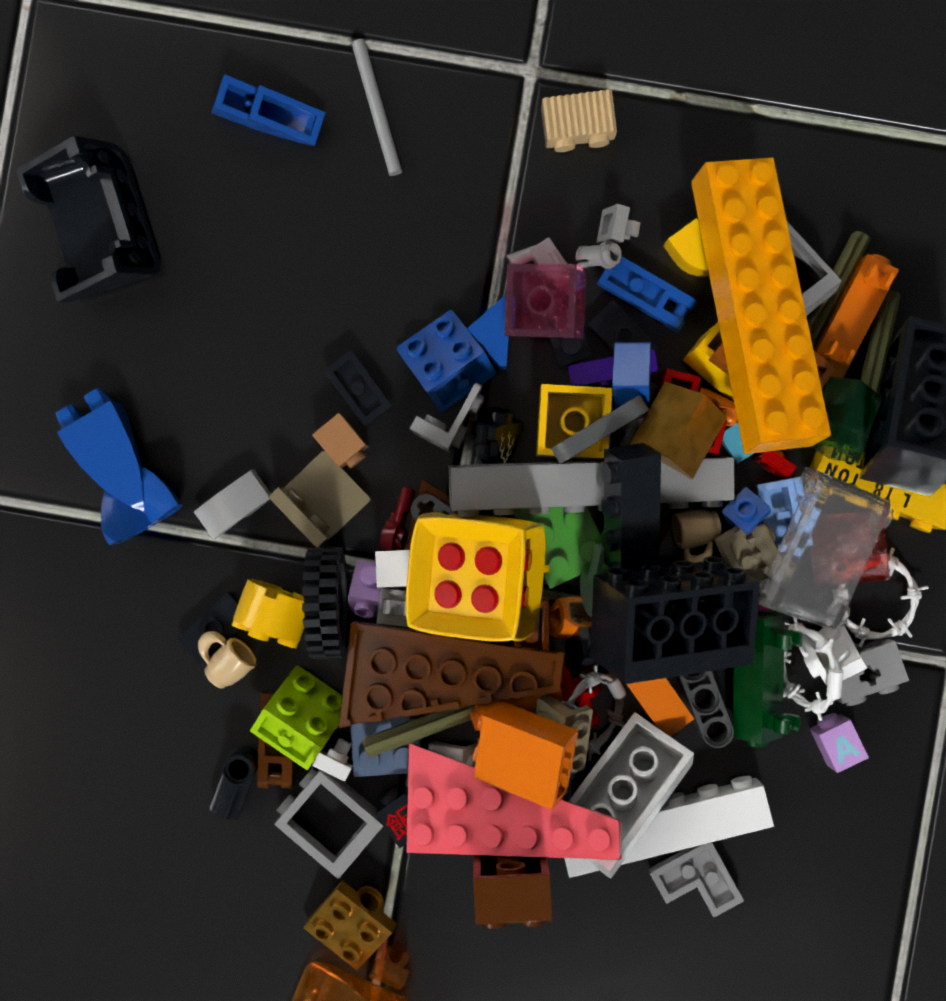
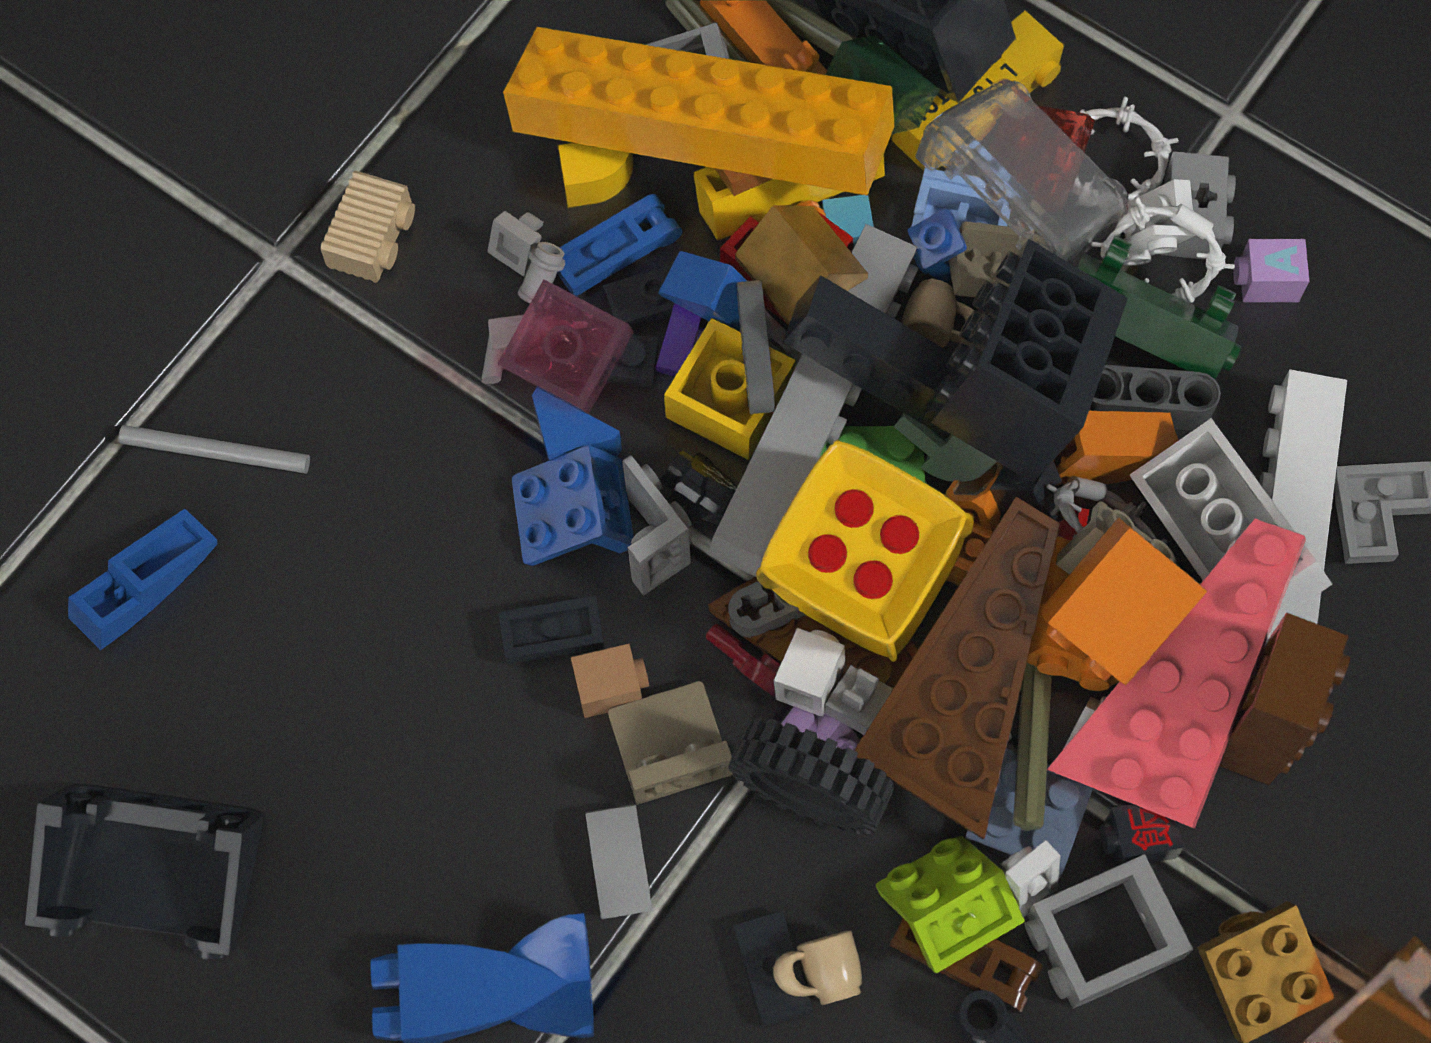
camera: 65 degrees left, 20 degrees down
yellow brick [231,579,305,648] -> none
clear orange tile [368,945,409,990] -> none
red tile [753,450,797,478] -> none

